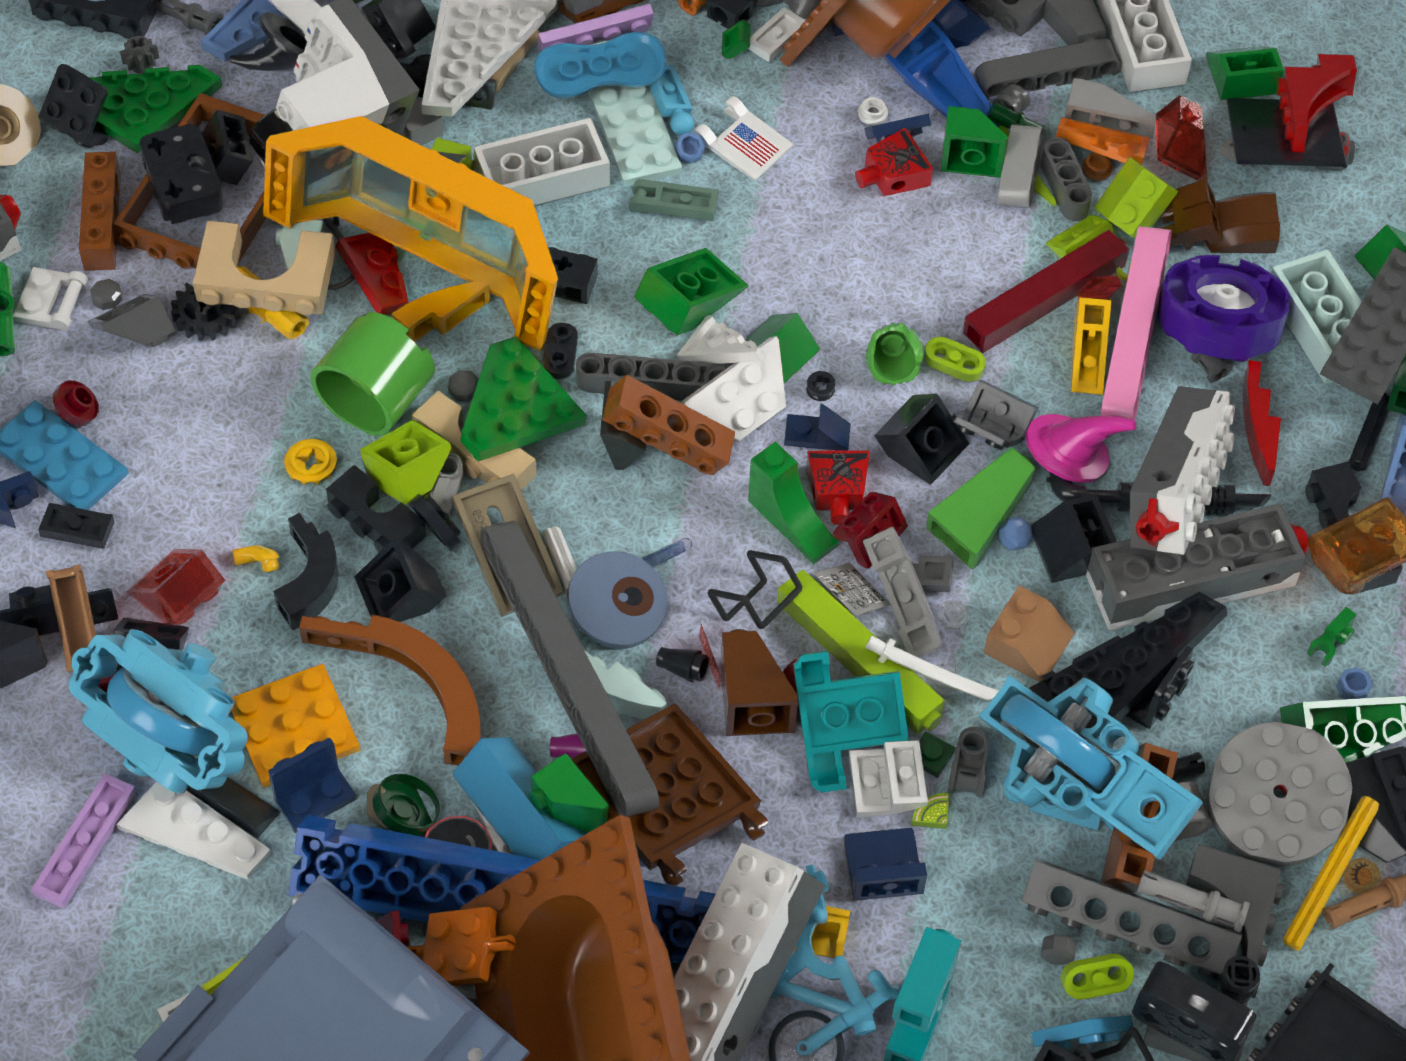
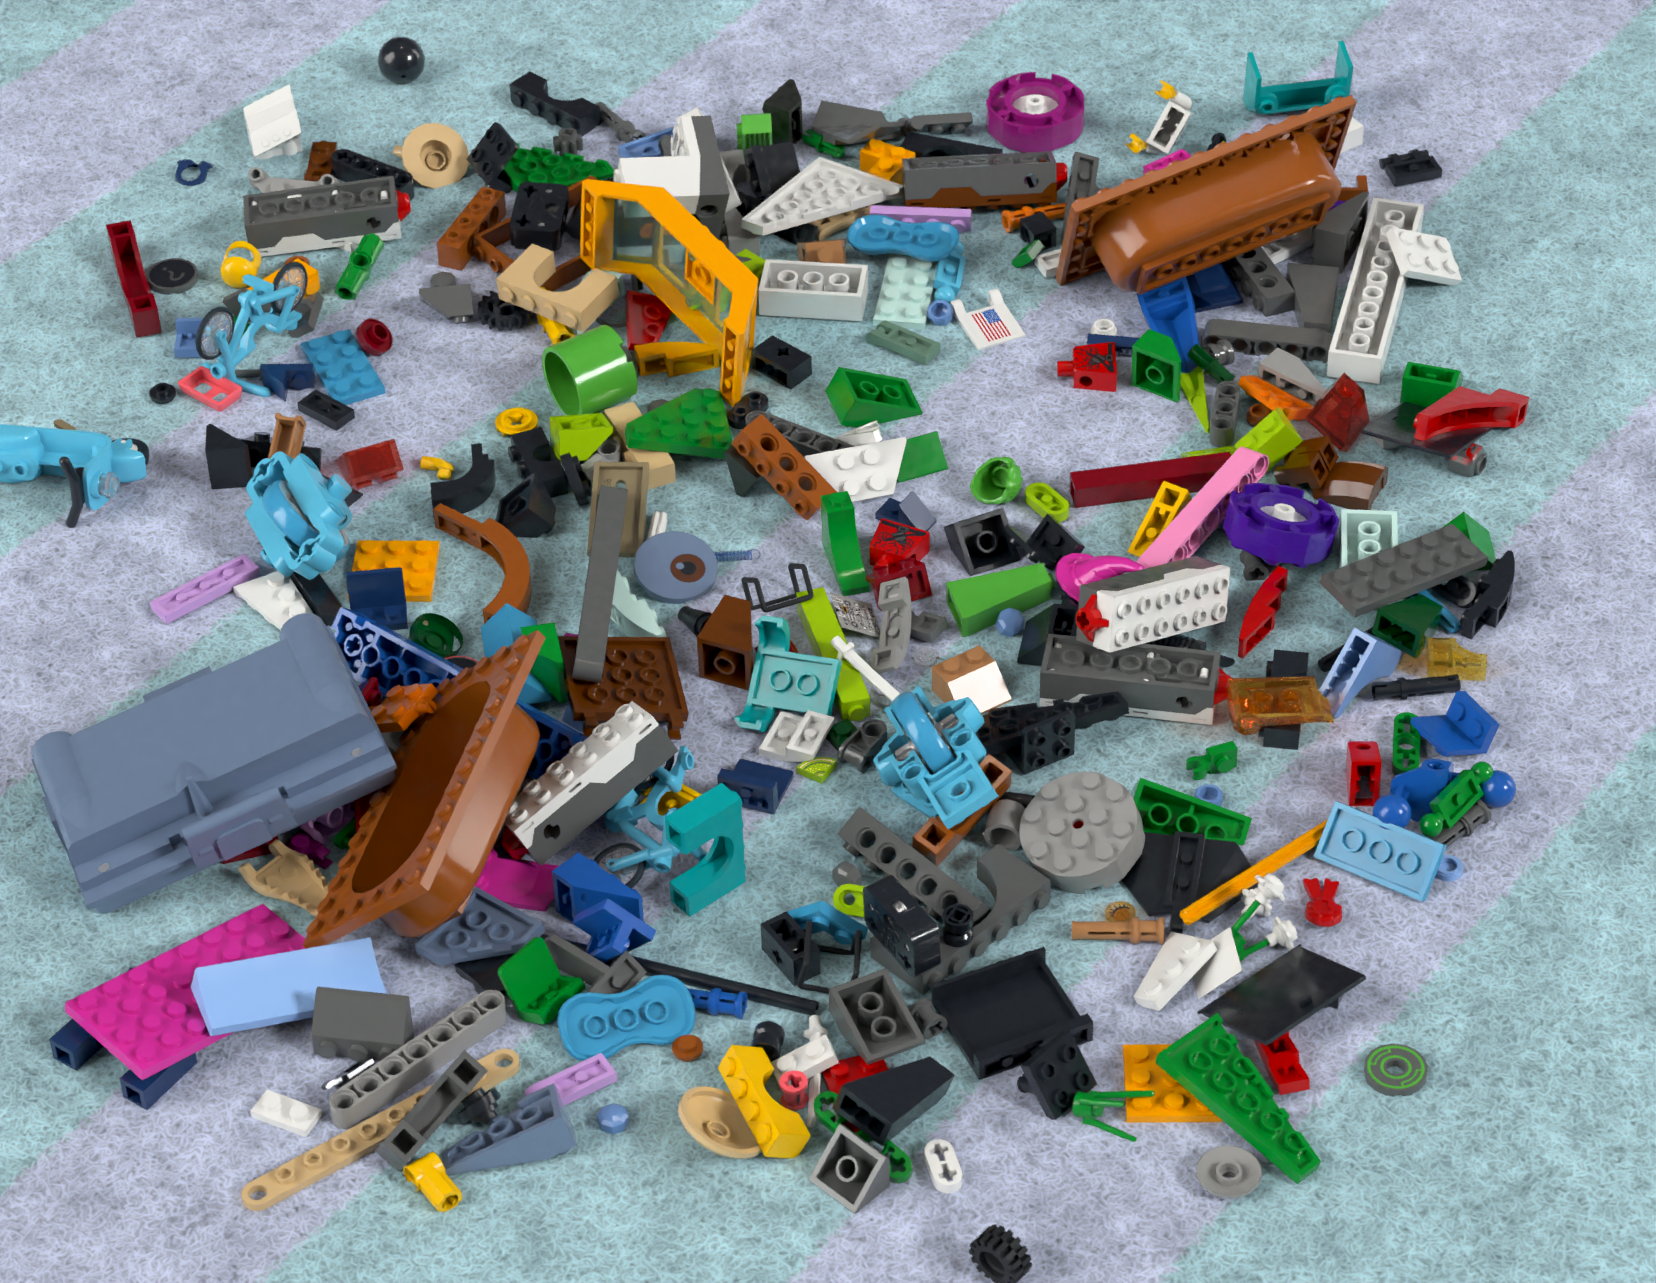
camera: 30 degrees right, 15 degrees down
white plate [13,267,88,331] -> none
black bush [806,371,836,401] -> none
light grey beam [998,125,1043,208] -> none
clear red tile [1077,276,1121,300] -> none
light grey pin [1137,870,1250,933] -> none
yellow axle [1283,796,1379,951] -> none
none -> medium nougat torso [797,239,847,264]

